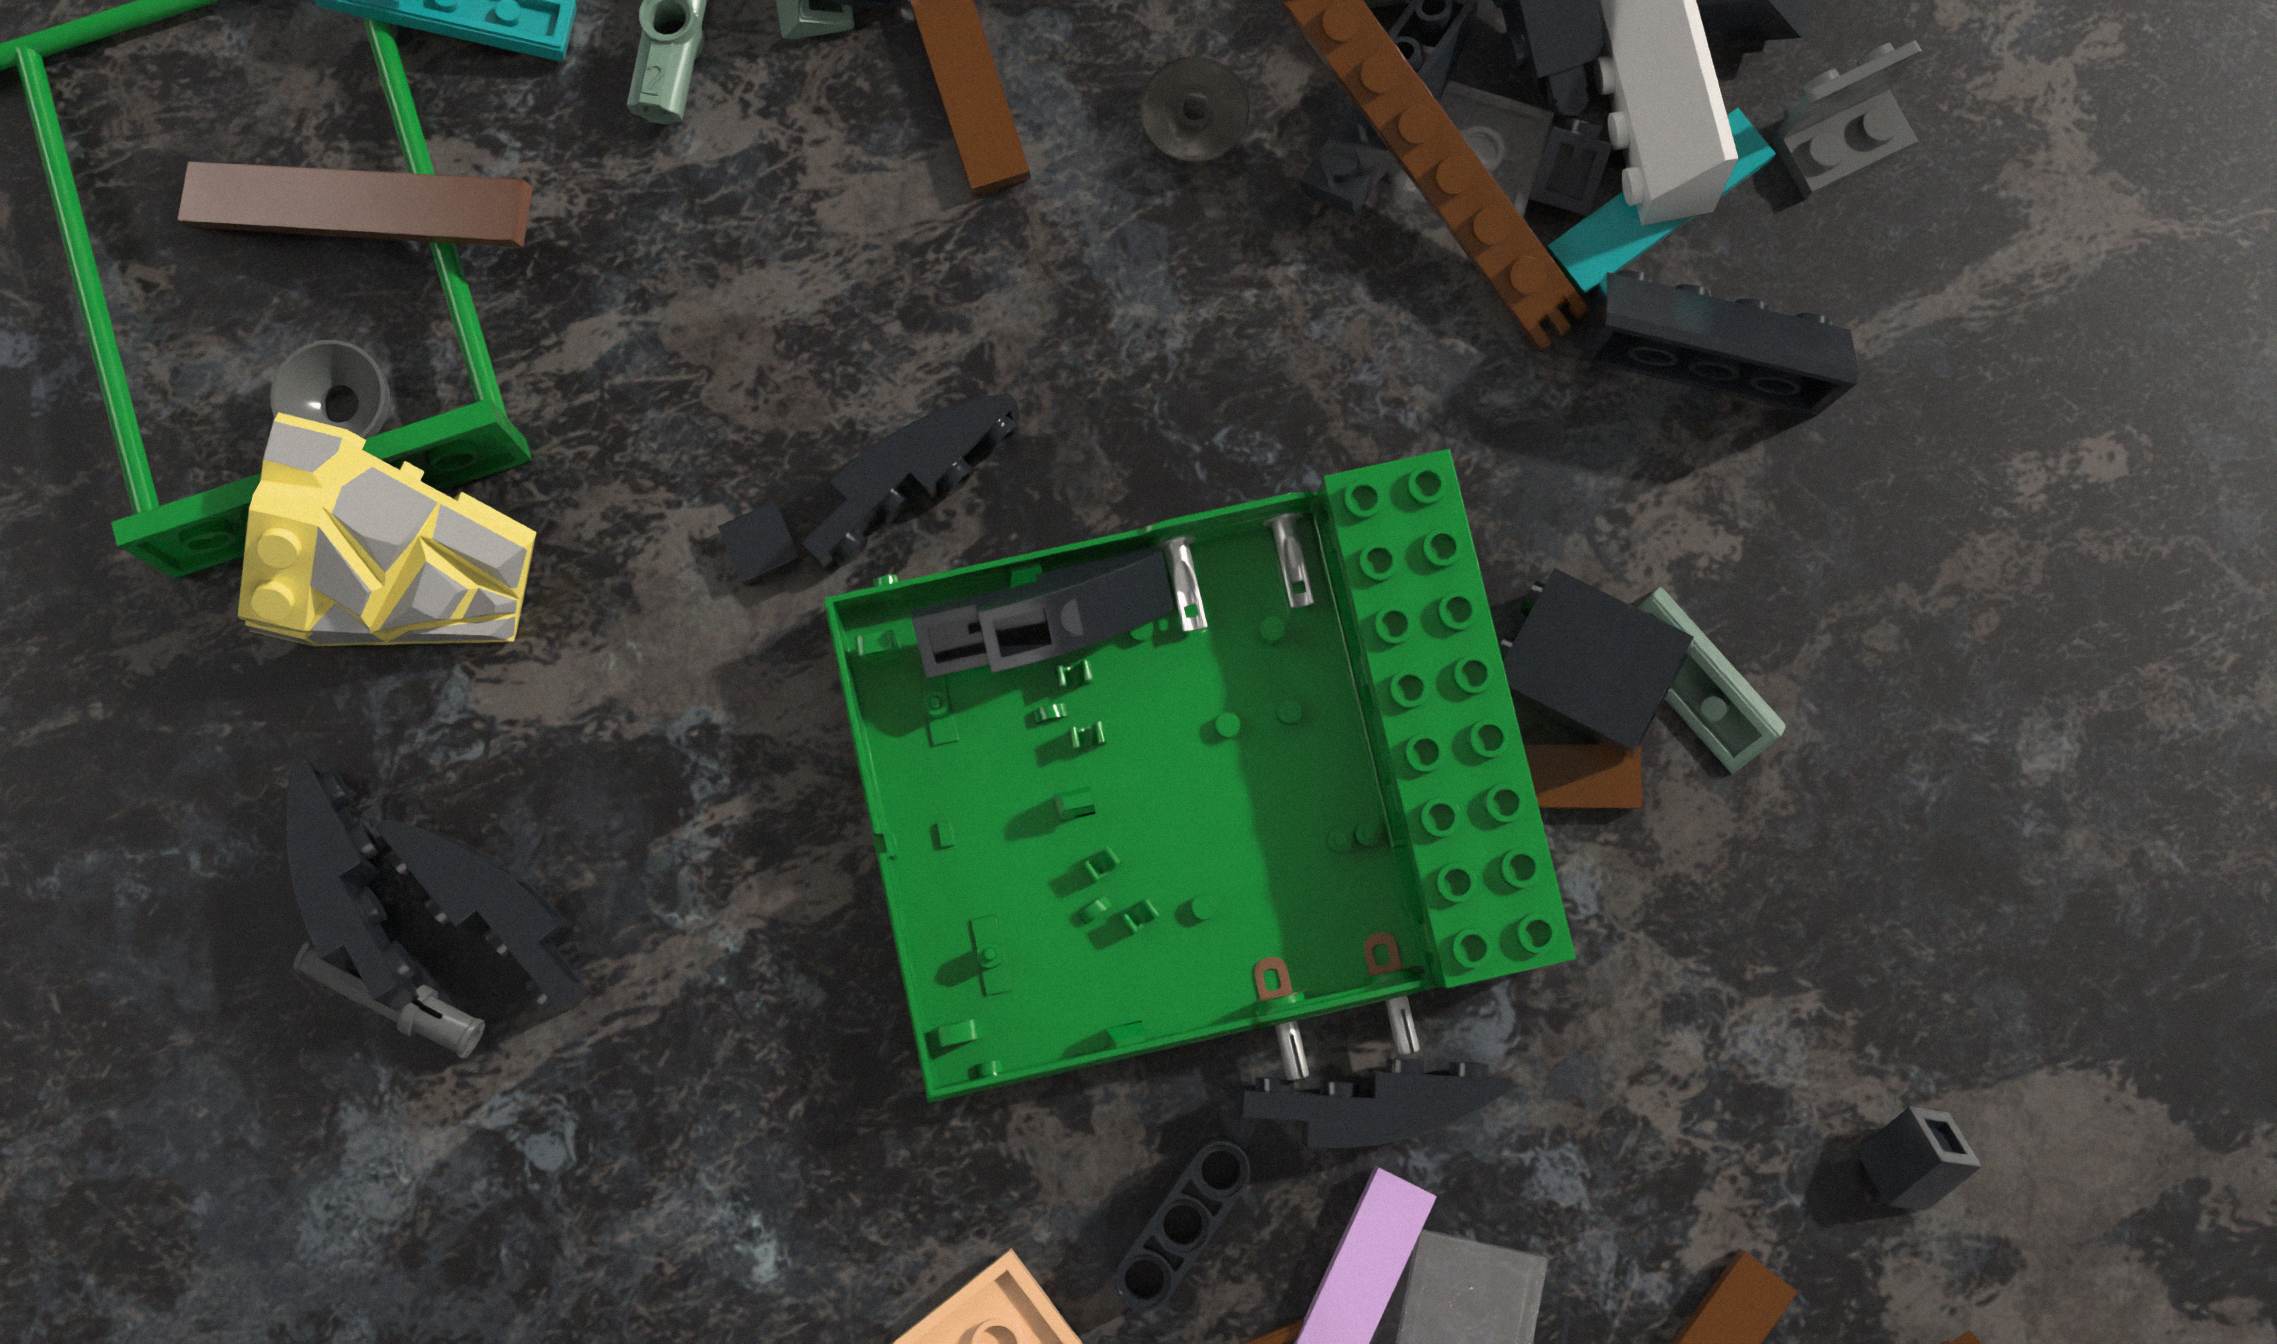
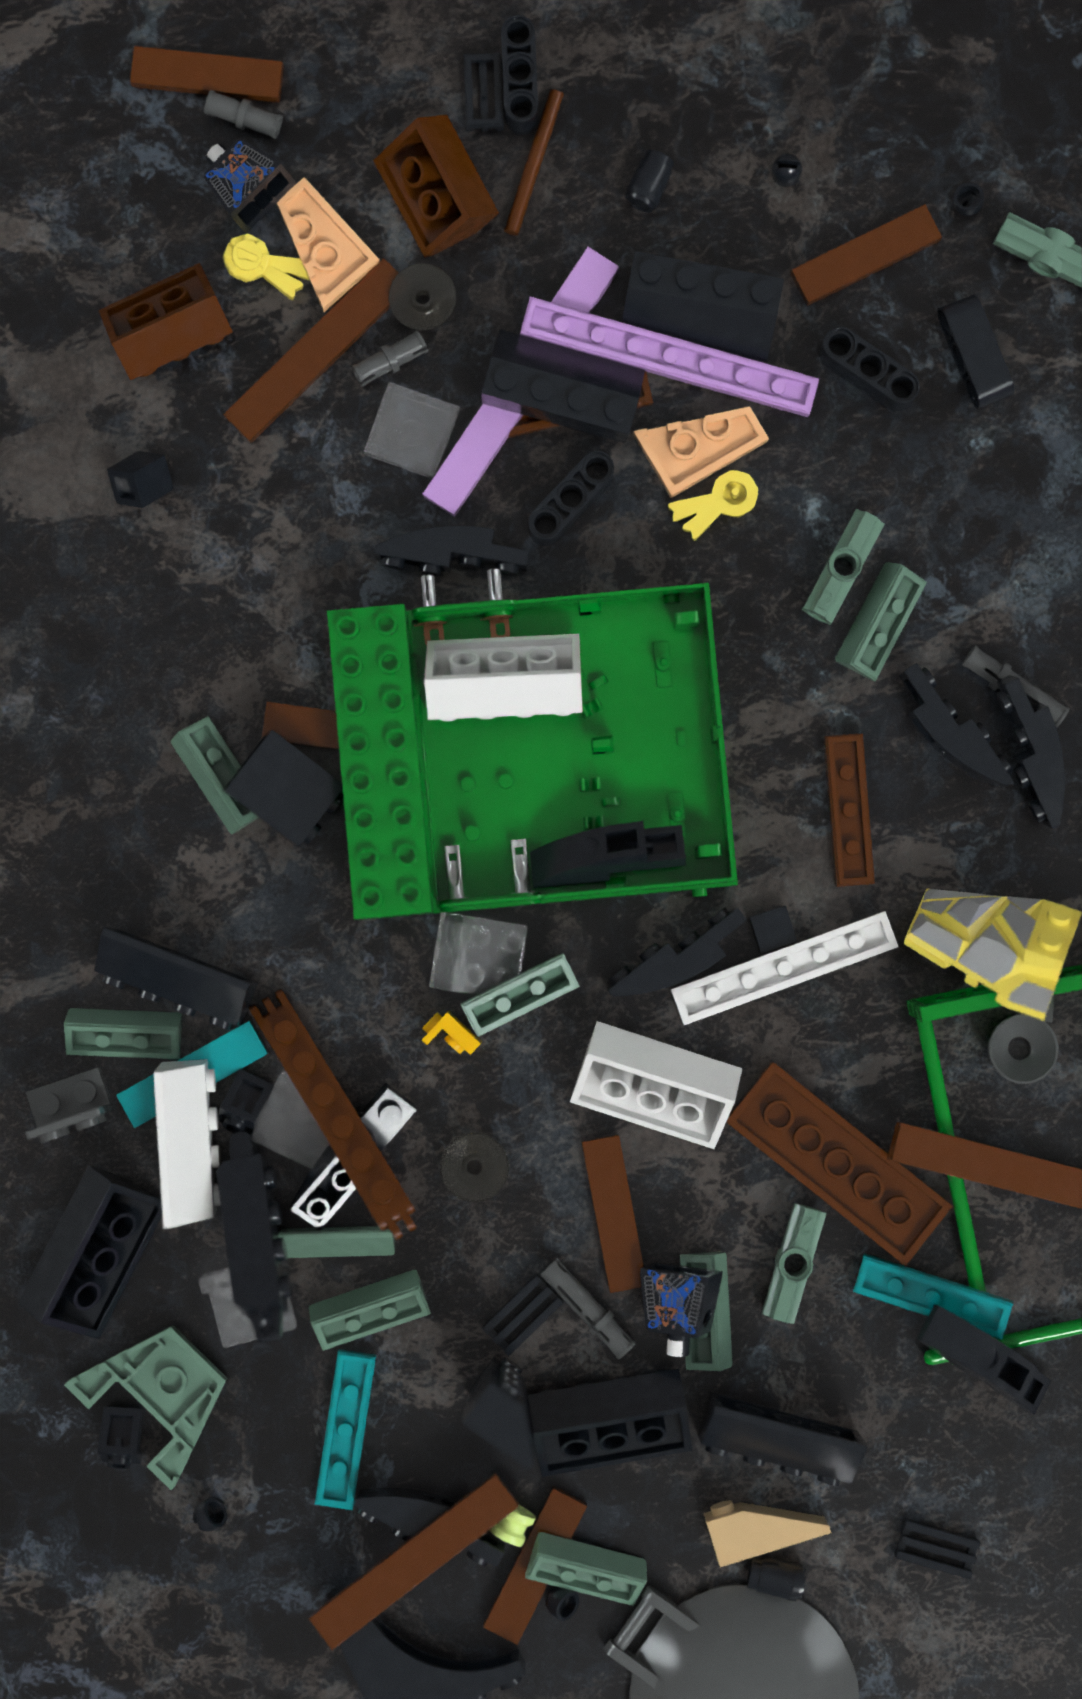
camera: 170 degrees left, 5 degrees up
none -> sand green slope [64,1008,182,1059]
none -> yellow bracket [422,1011,482,1055]
none -> white slope [424,634,582,721]
none -> clear bracket [429,913,528,995]
none -> sand green slope [460,953,580,1037]
none -> white slope [570,1021,742,1149]
none -> light yellow piece [668,470,758,541]
none -> white plate [670,911,898,1025]
none -> reddish brown plate [726,1061,953,1266]
none -> sand green piece [802,509,885,625]
none -> reddish brown tile [824,733,875,887]
none -> sand green slope [835,562,927,681]

